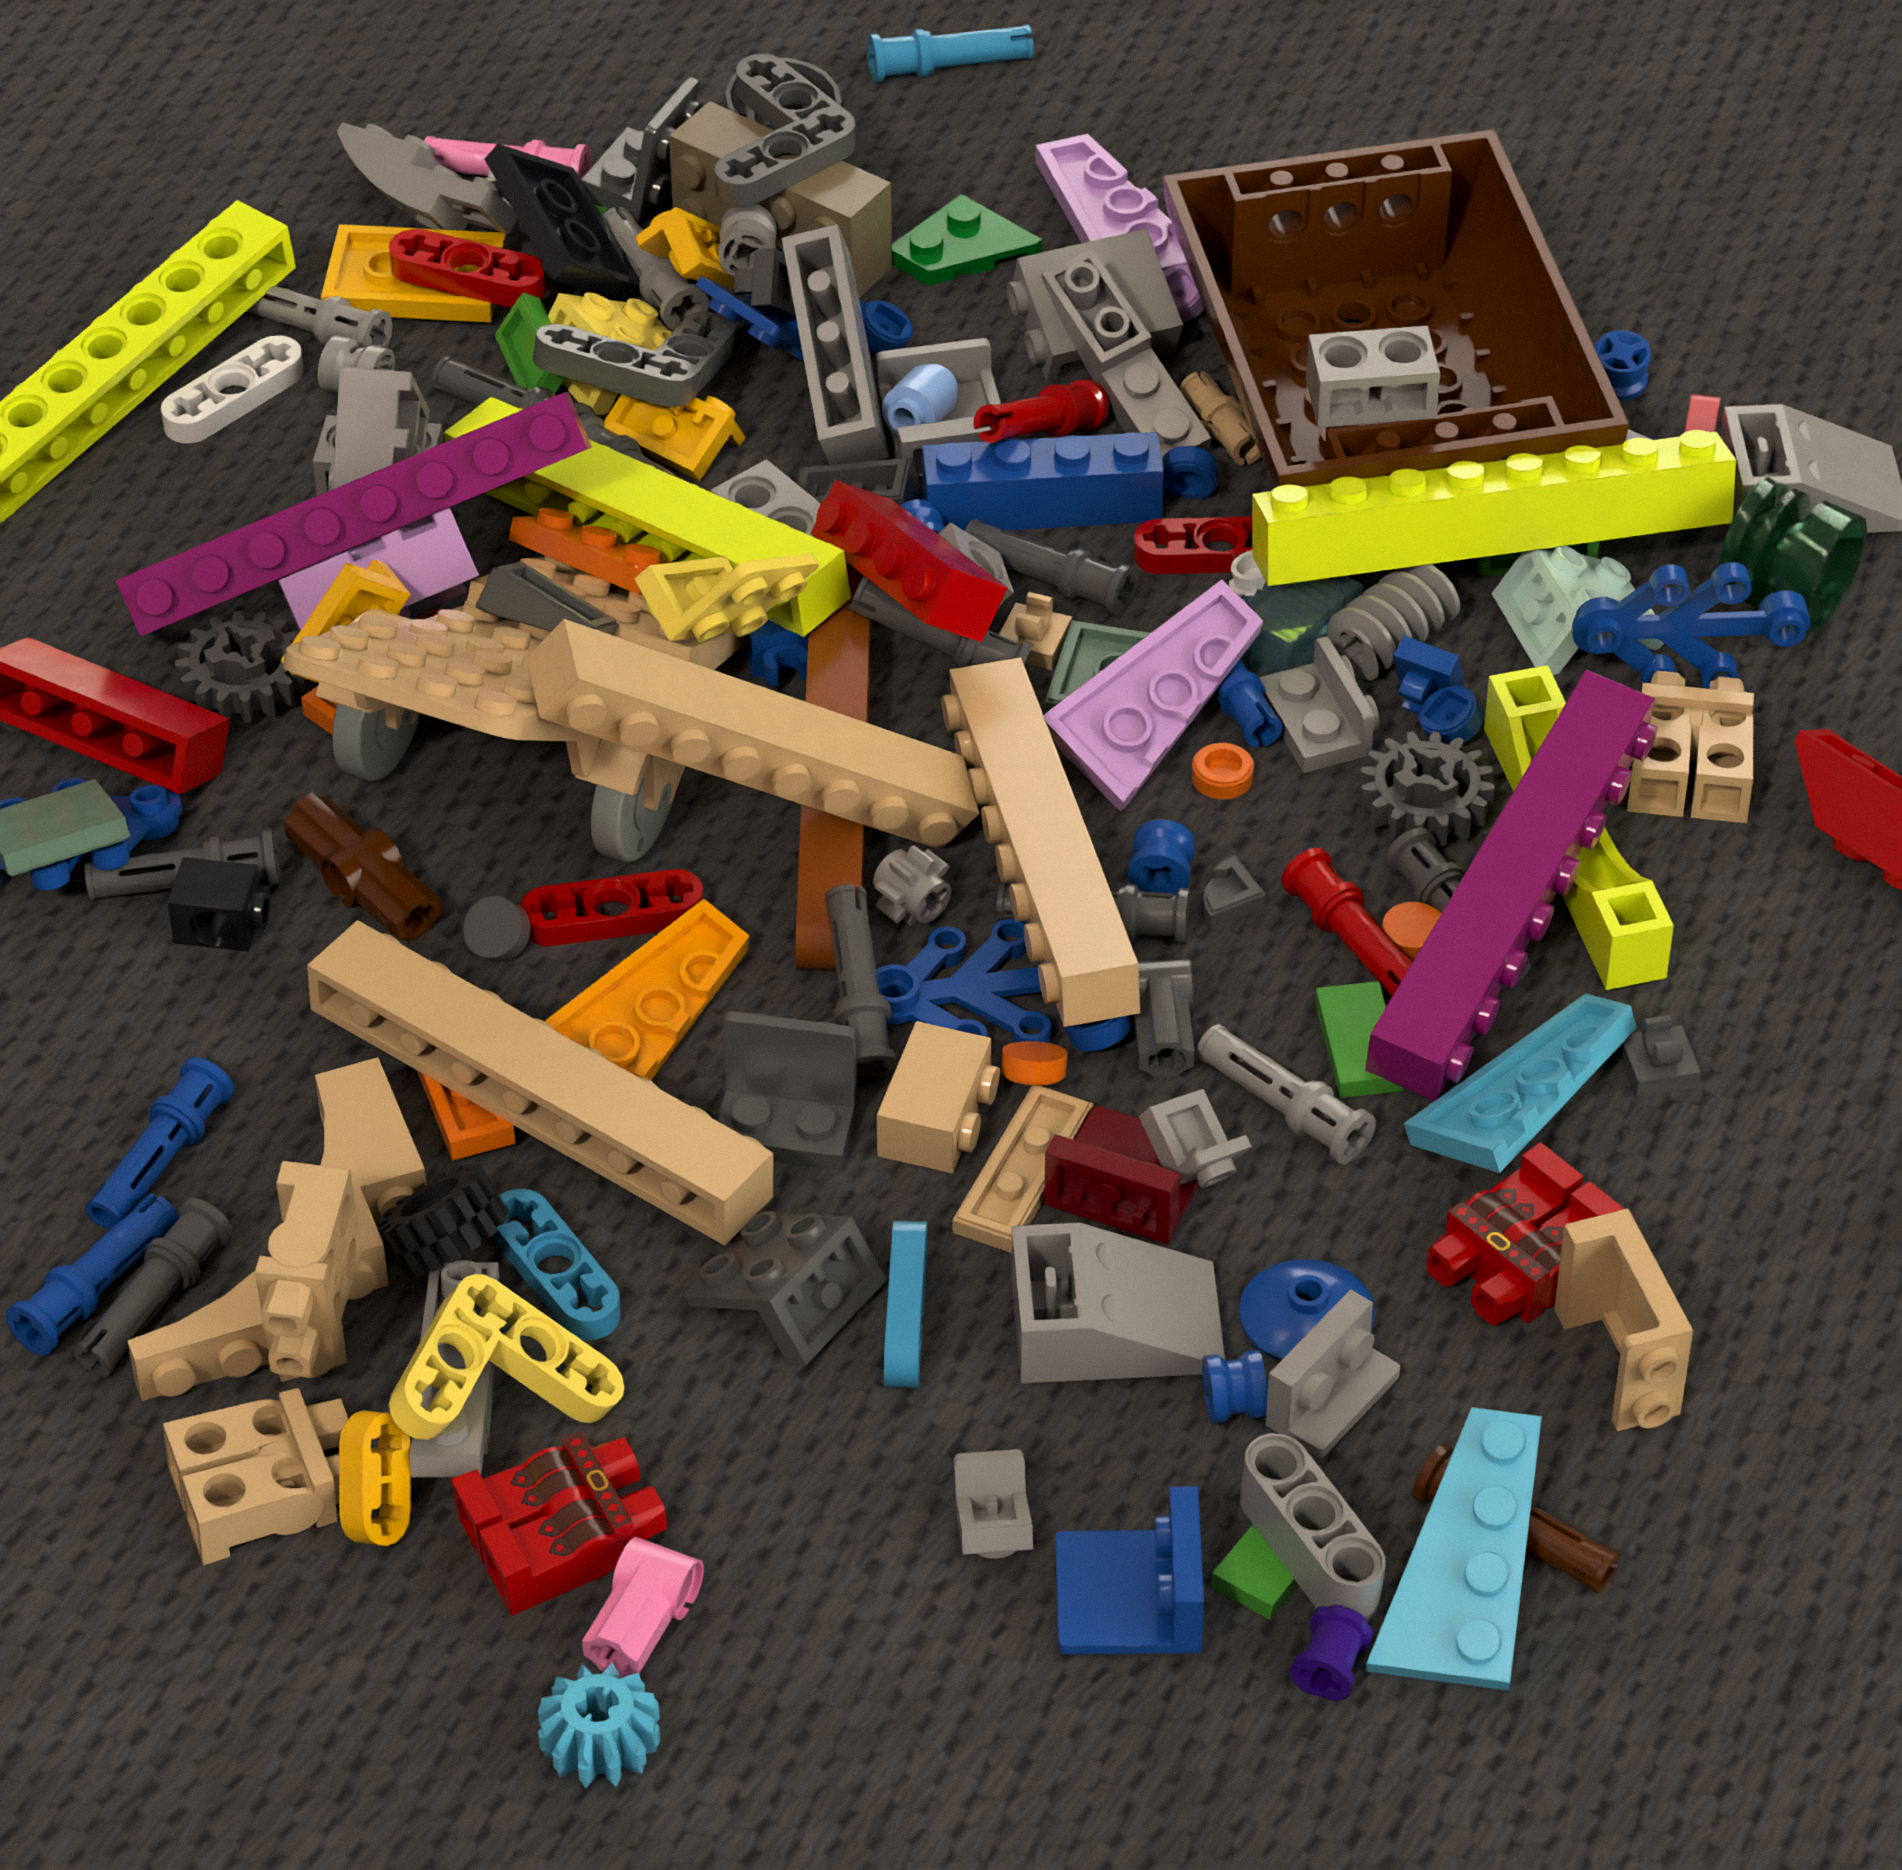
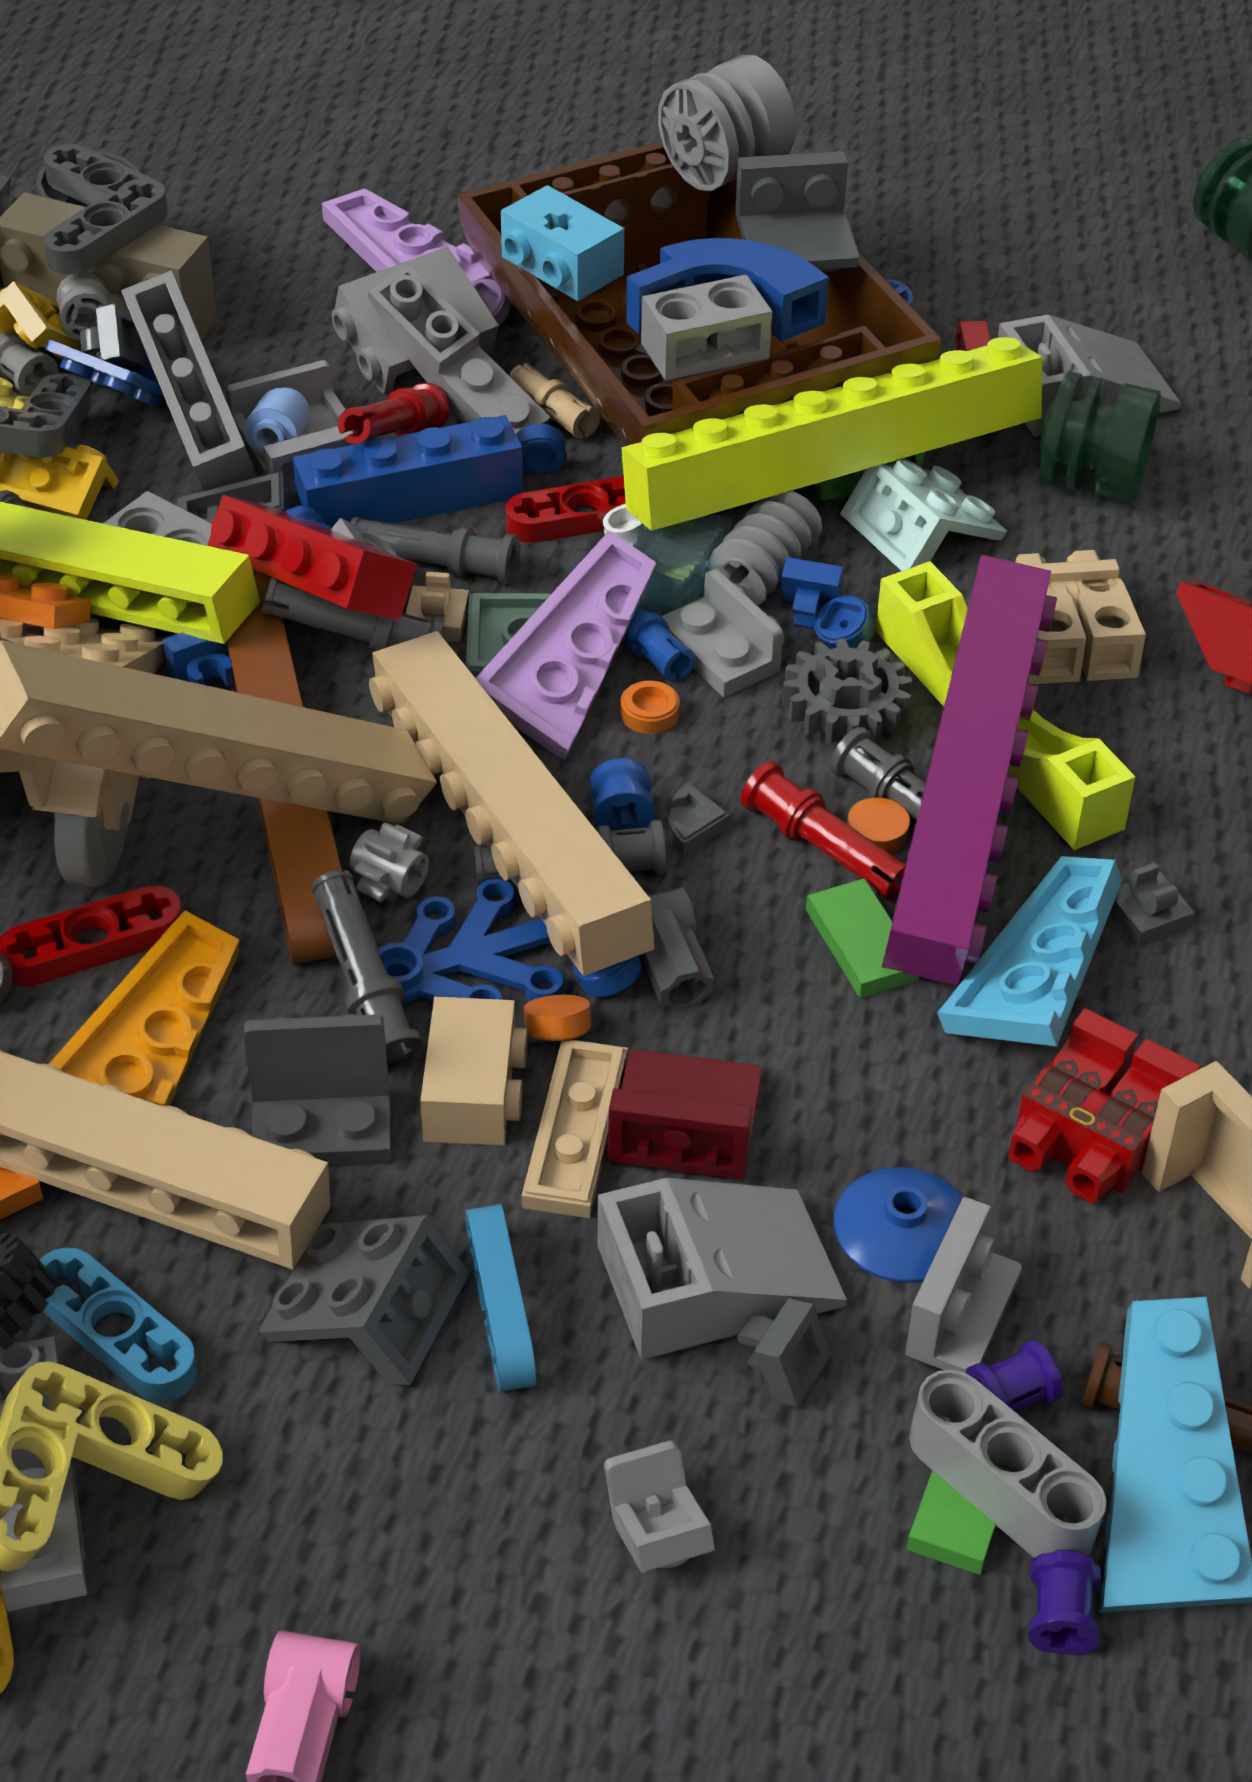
camera: 15 degrees left, 0 degrees up
red hips [451,1432,667,1616] -> none
light yellow bracket [634,553,819,642] -> none
blue tile [862,301,913,353] -> none
dark azure pin [867,24,1034,83] -> none
wing [892,194,1042,286] -> none
blue bracket [1055,1486,1204,1654] -> none
light grey bracket [1139,1089,1252,1188] -> none
light grey pin [1196,1024,1376,1165] -> none
blue wheel [1202,1349,1268,1424] -> none
blue plant [1571,562,1810,689] -> none
none -> medium azure brick [501,185,624,301]
none -> blue arch [627,238,829,342]
none -> light grey wheel [658,55,797,191]
none -> dark grey bracket [736,151,859,272]
none -> dark grey tile [737,1298,832,1408]
none -> dark purple bush [965,1339,1063,1412]

